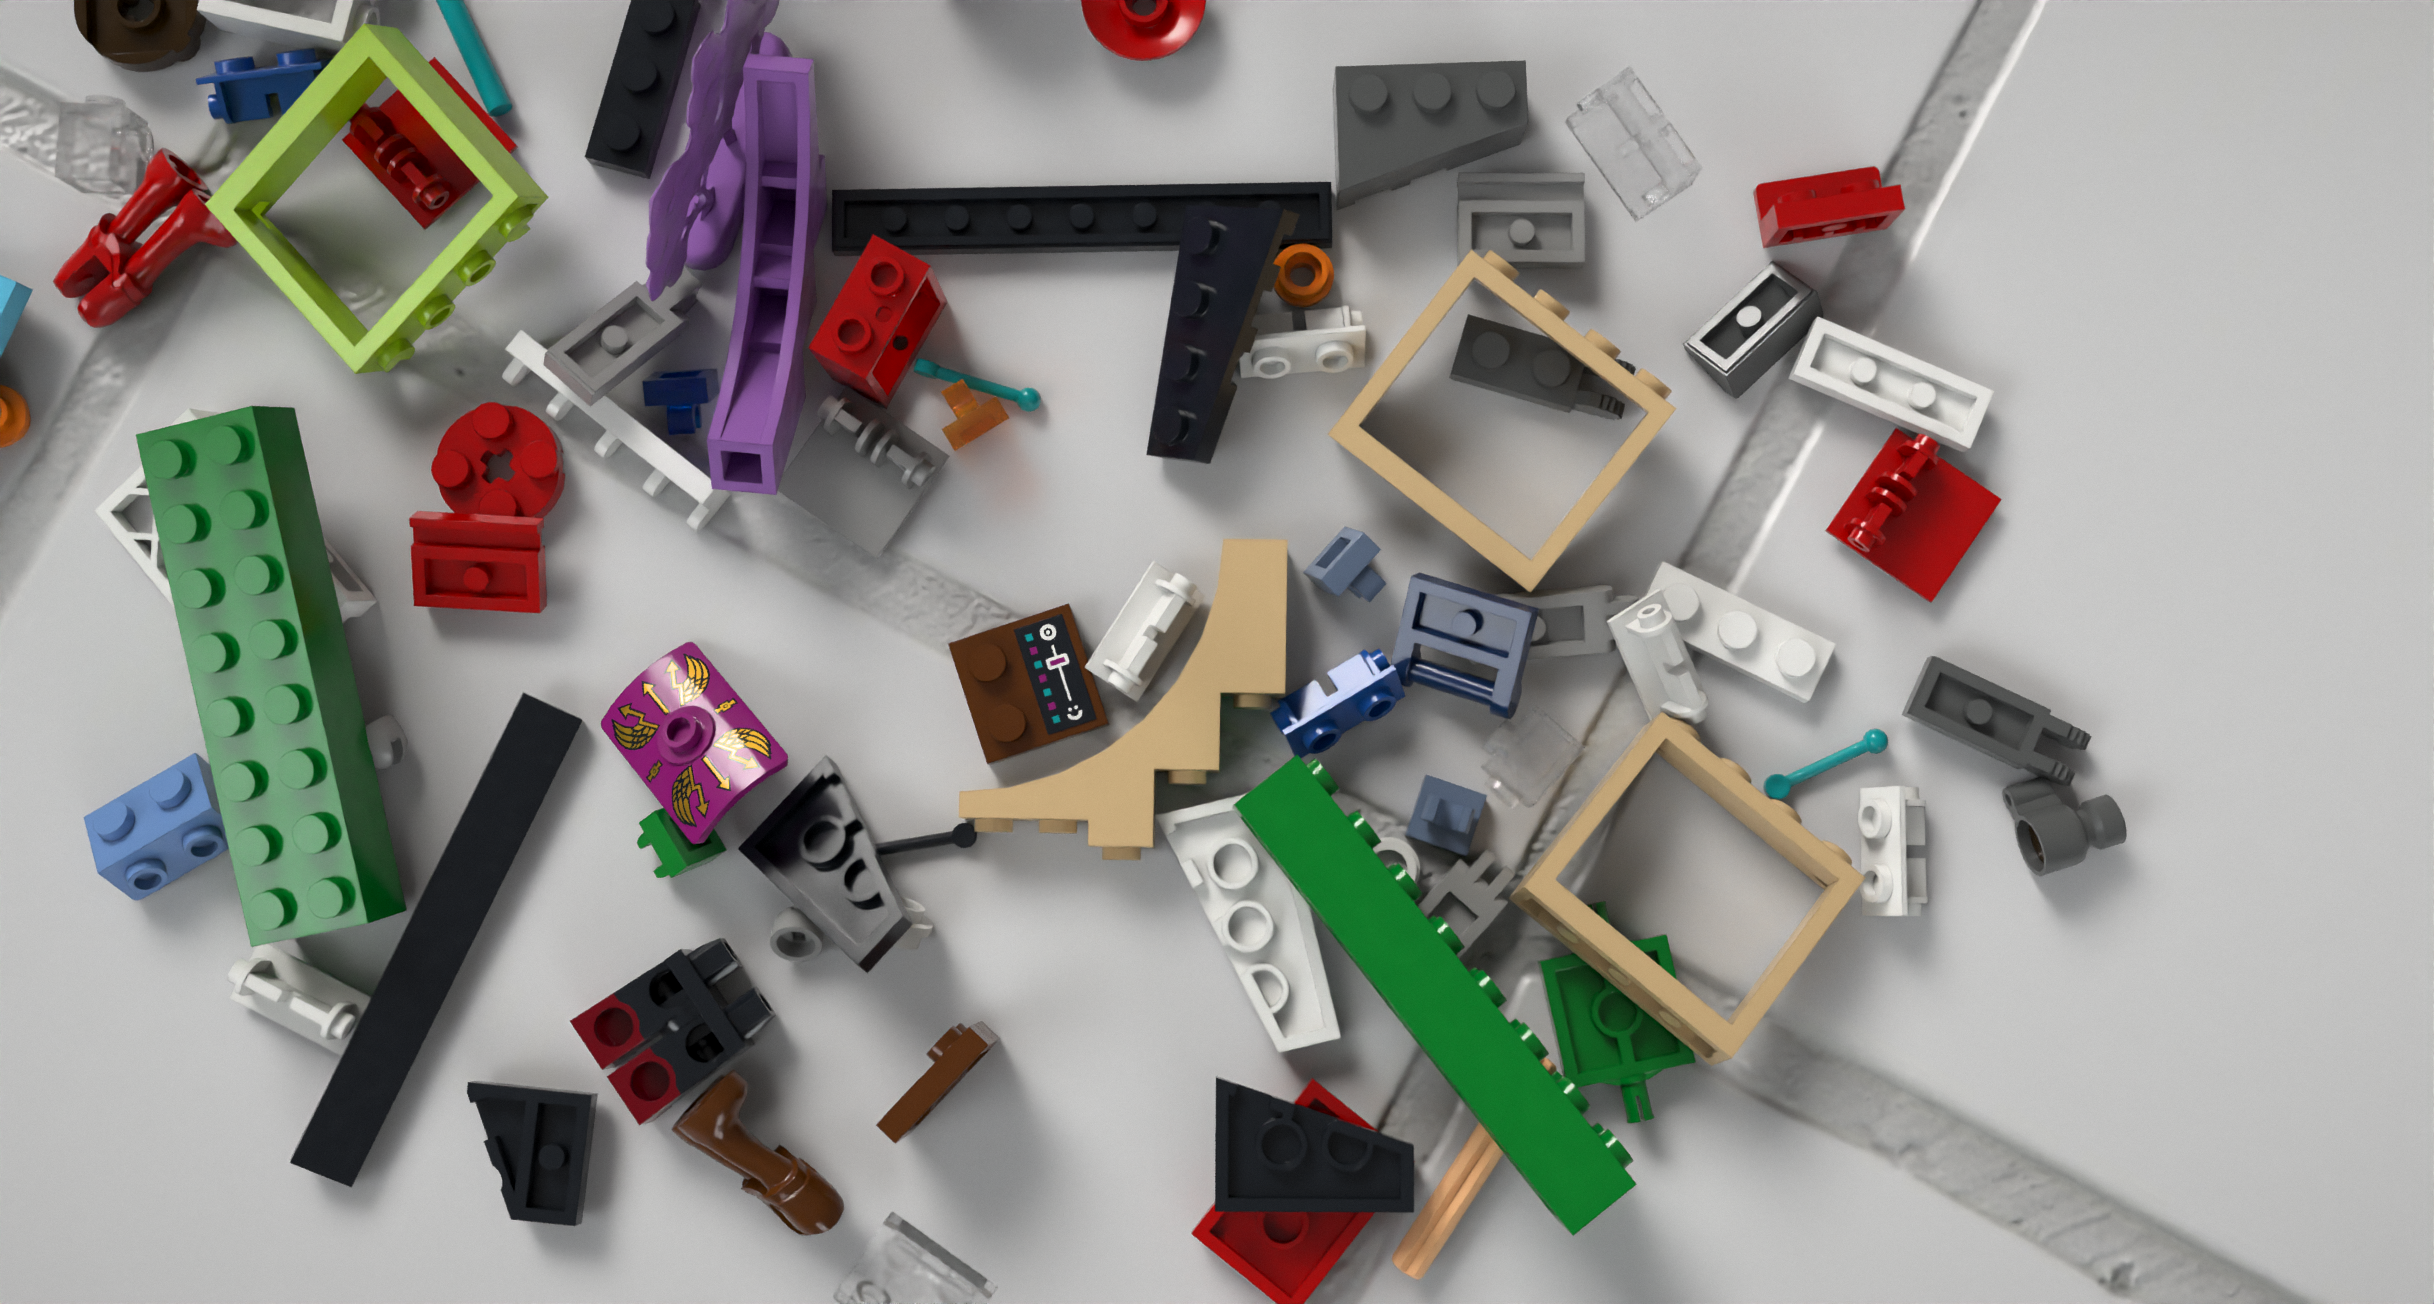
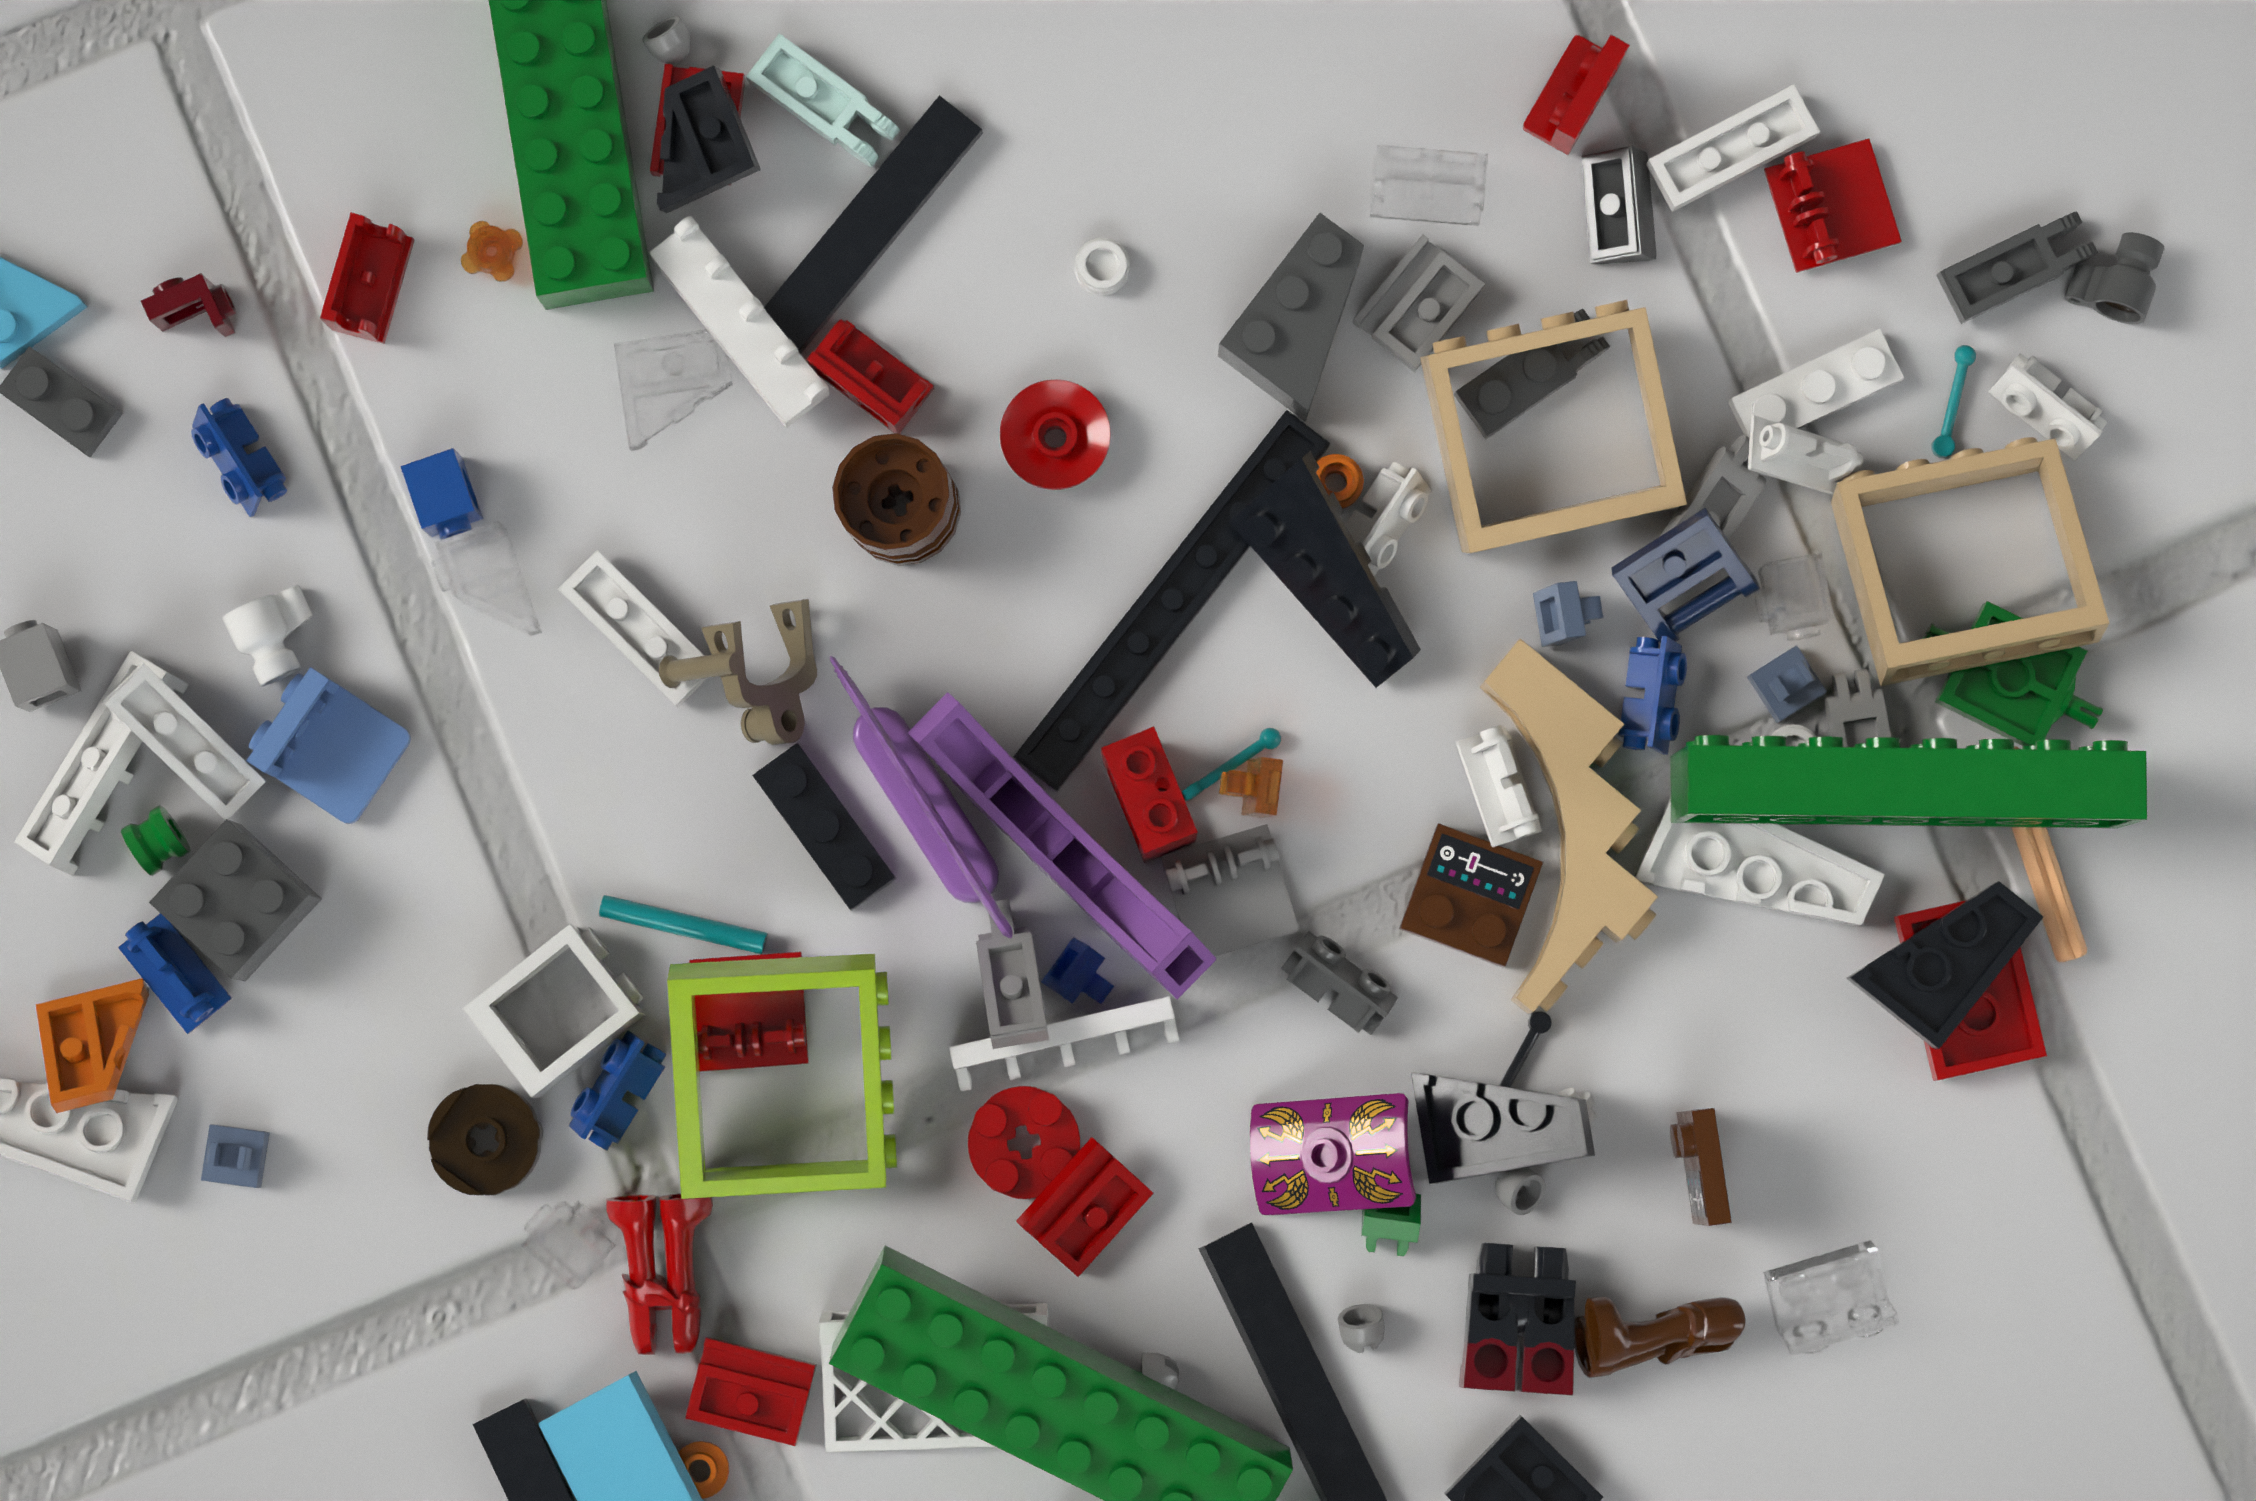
camera: 55 degrees left, 0 degrees up
none -> red plate [685,1337,817,1446]
none -> dark grey hinge [1281,931,1398,1035]
none -> light grey hinge [1338,1304,1385,1353]

